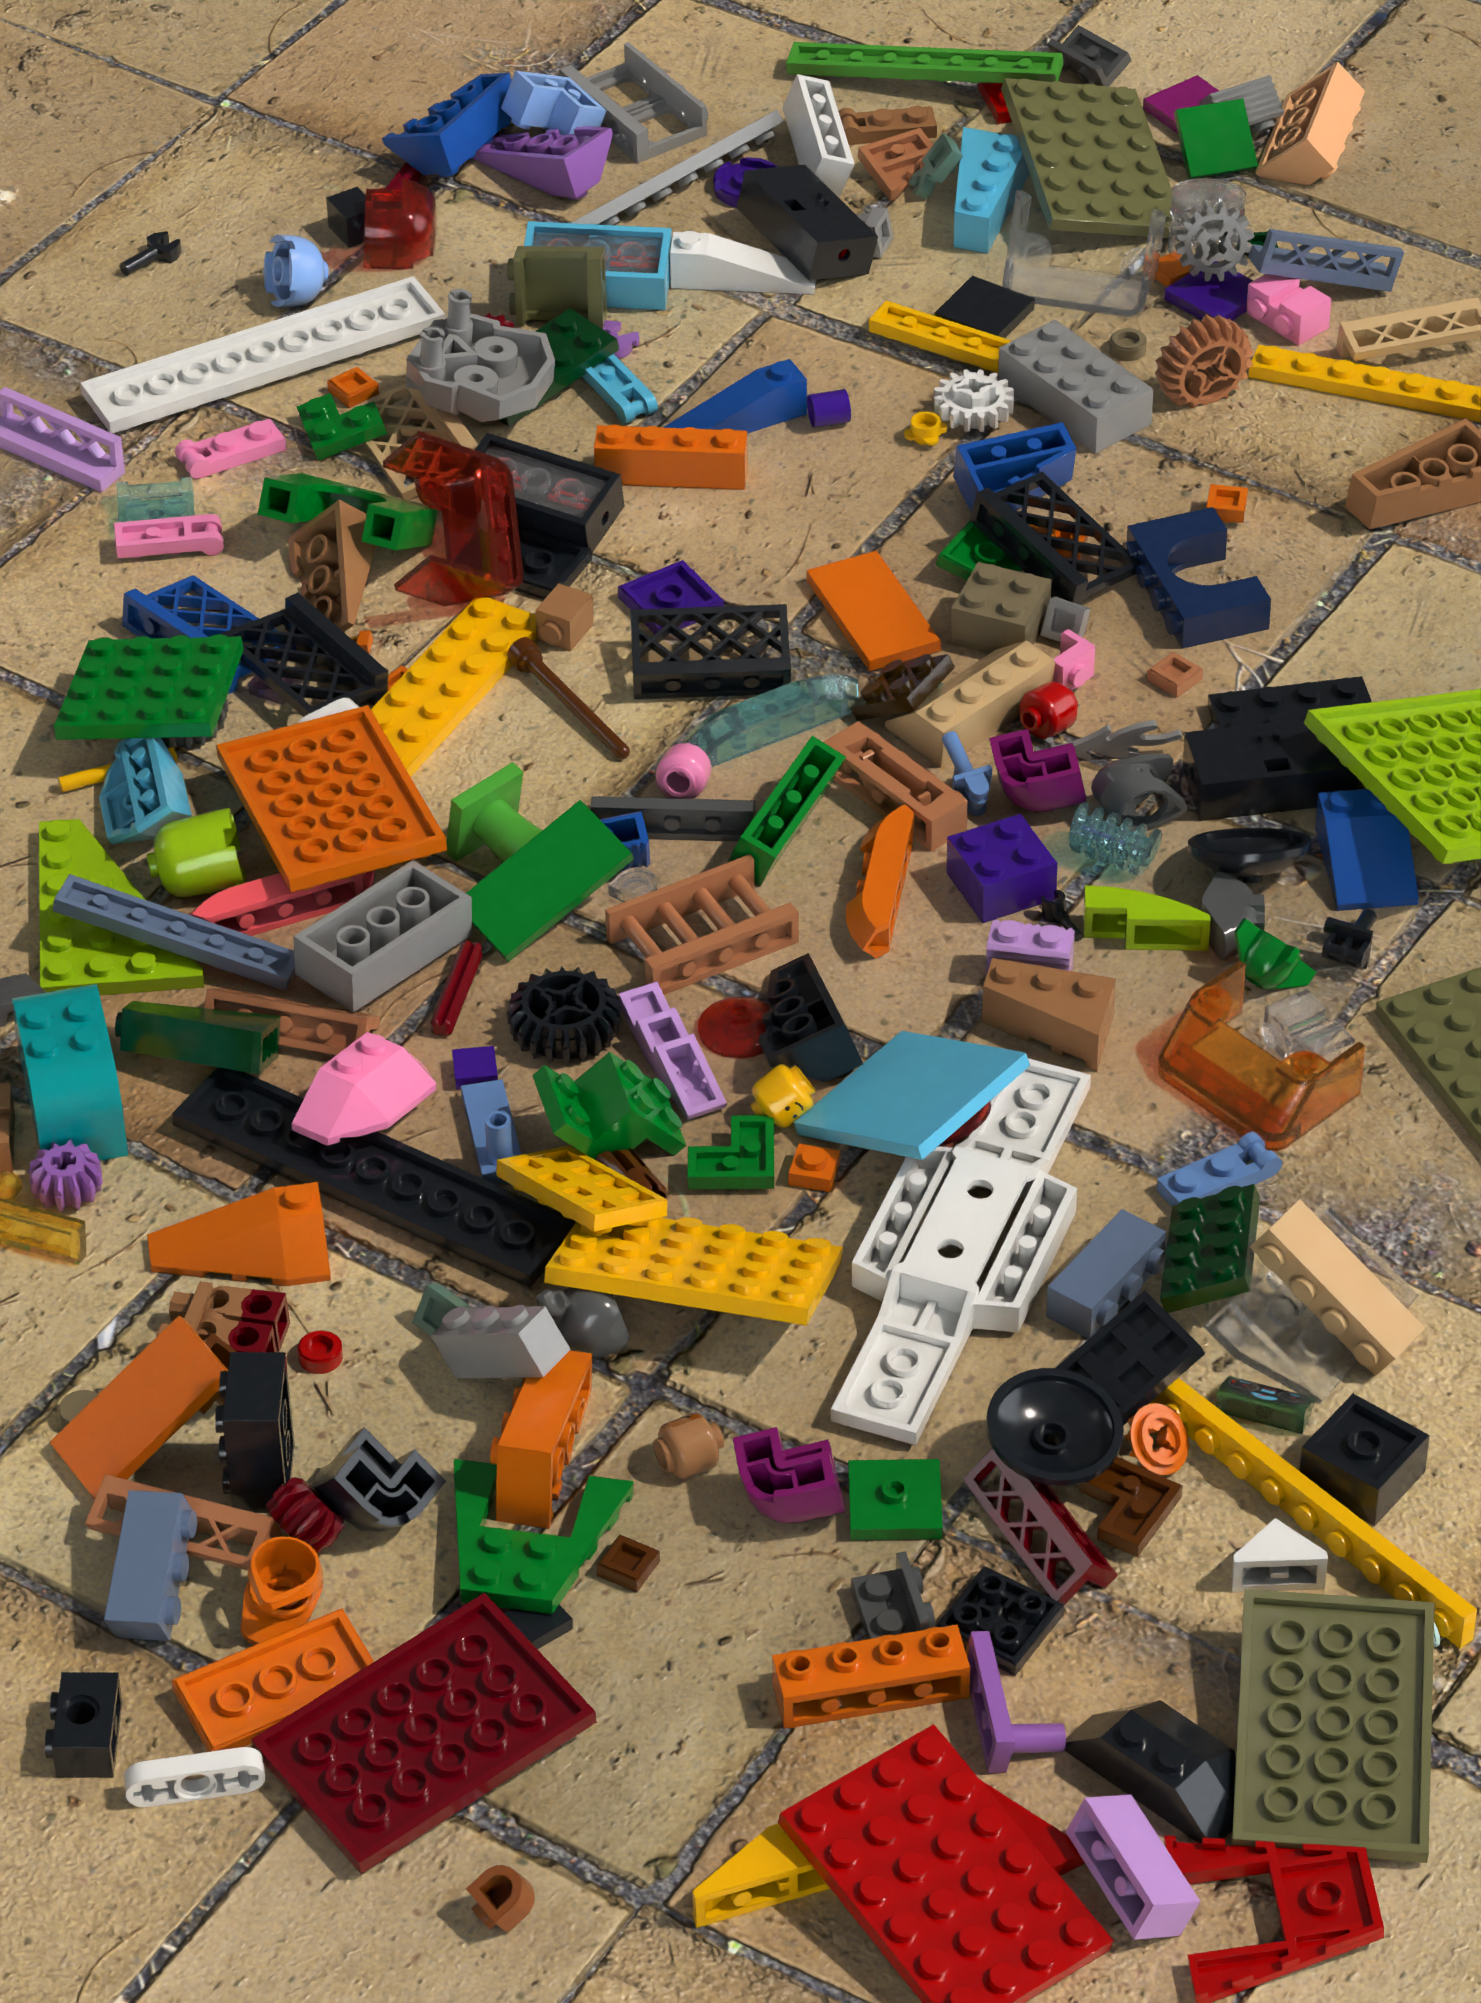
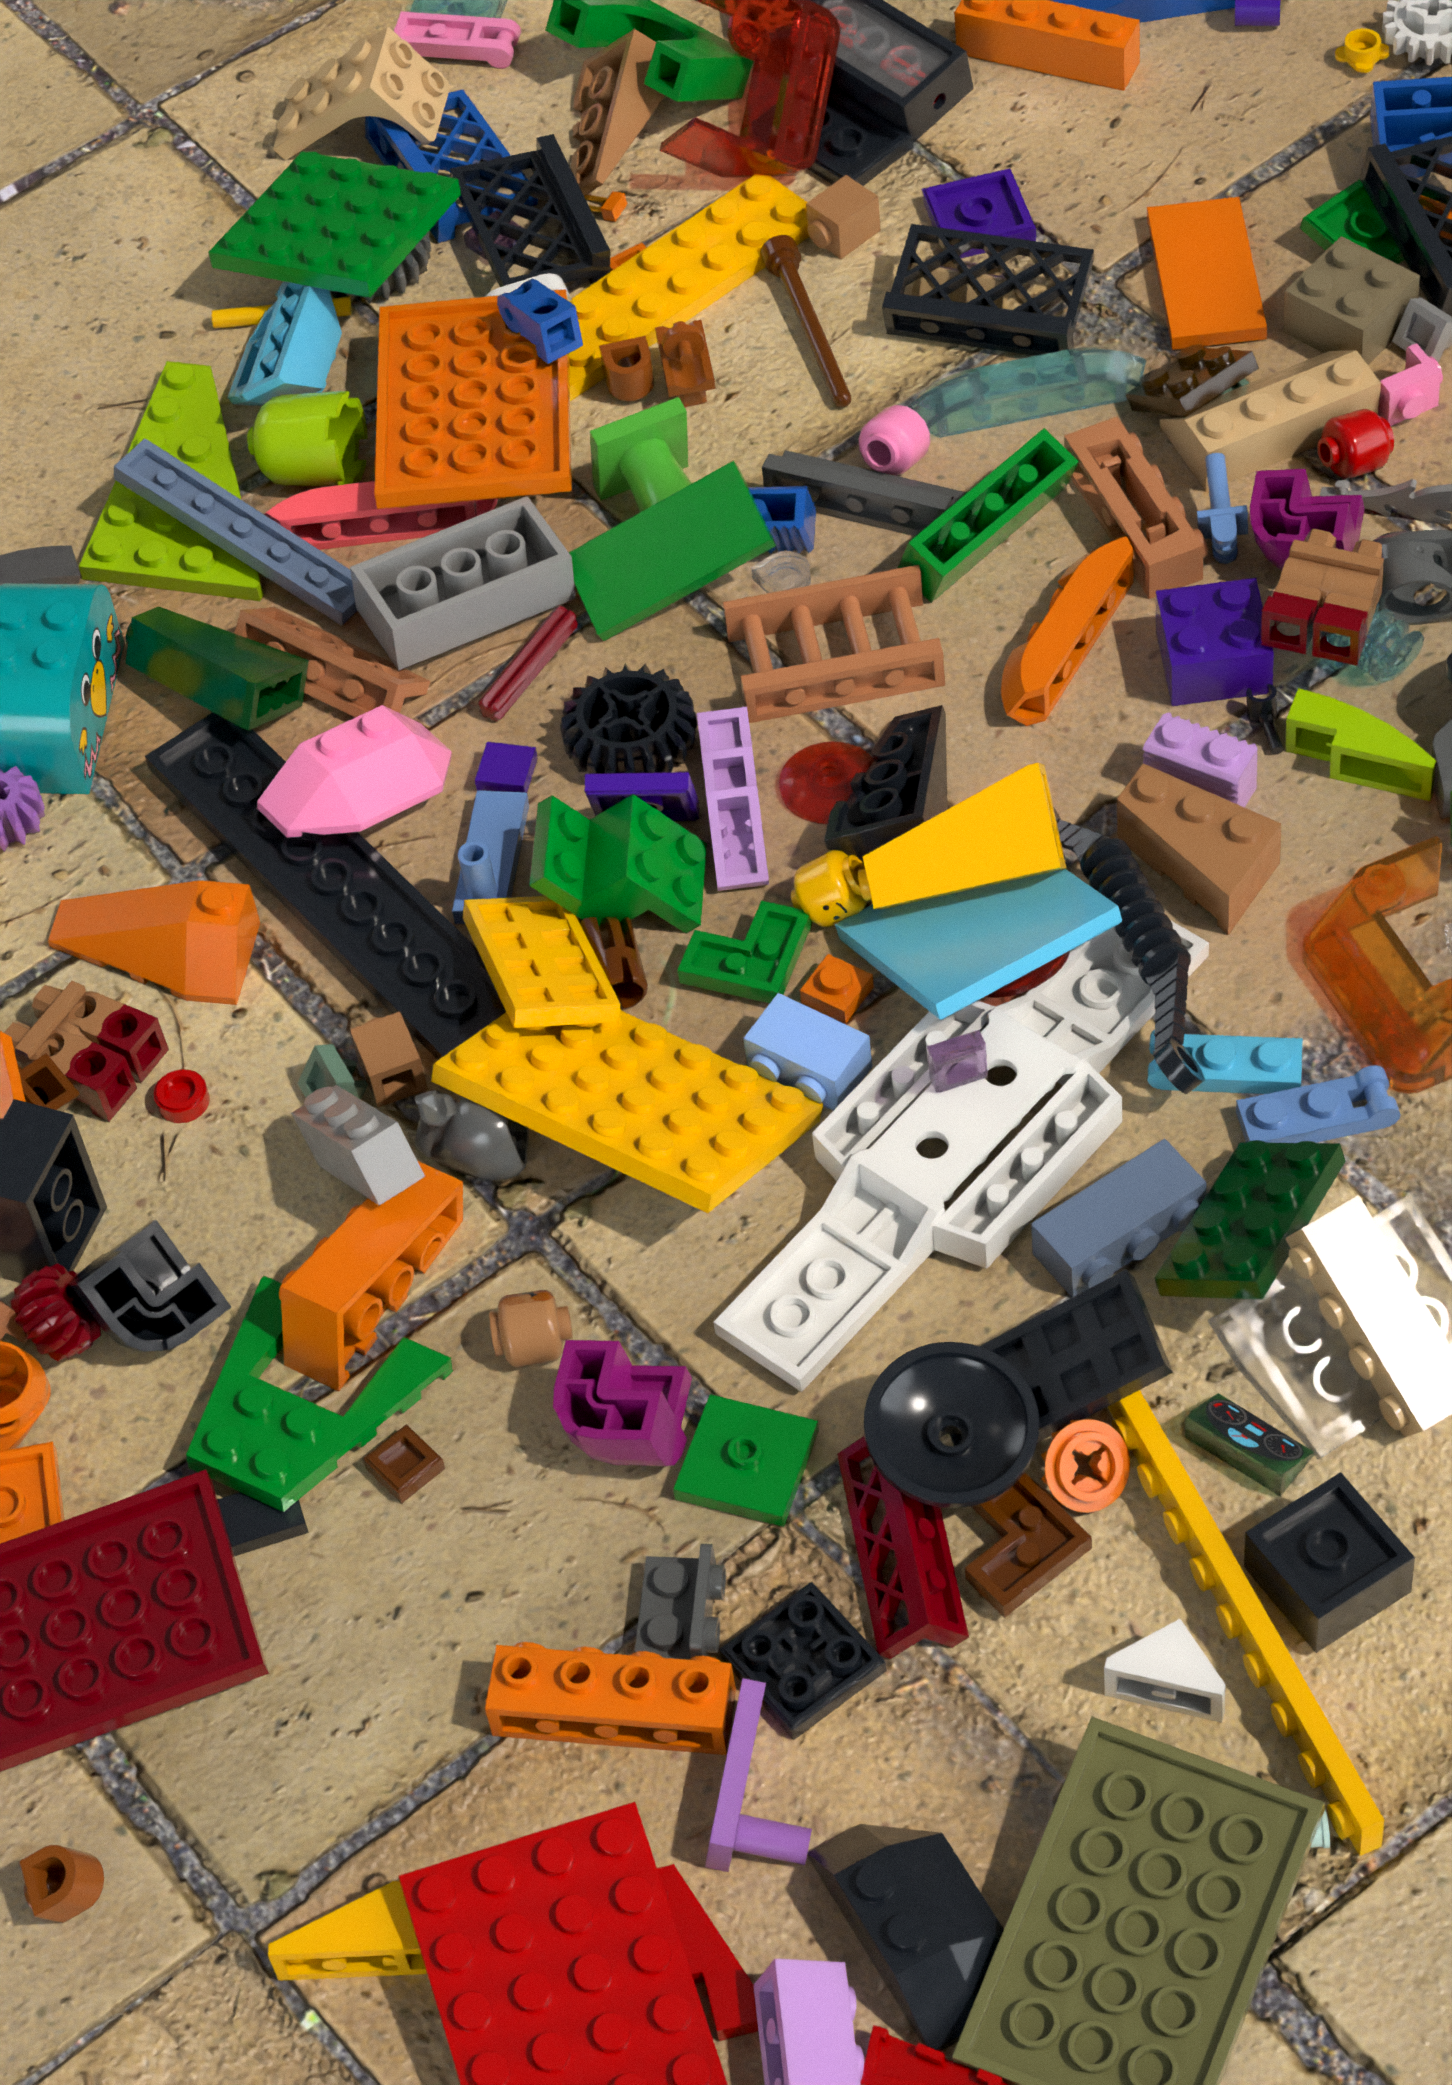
camera: 25 degrees right, 10 degrees up
none -> tan bracket [273,27,450,160]
none -> medium nougat brick [350,1011,428,1108]
none -> blue leg [497,279,583,364]
none -> dark purple tile [584,772,700,821]
none -> dark orange plate [599,336,654,401]
none -> dark orange hips [655,320,716,407]
none -> light blue brick [743,993,872,1111]
none -> yellow slope [858,763,1067,909]
none -> clear purple tile [927,1030,988,1093]
none -> black piece [1053,807,1205,1094]
none -> medium azure plate [1147,1030,1303,1094]
none -> hips [1261,529,1384,666]

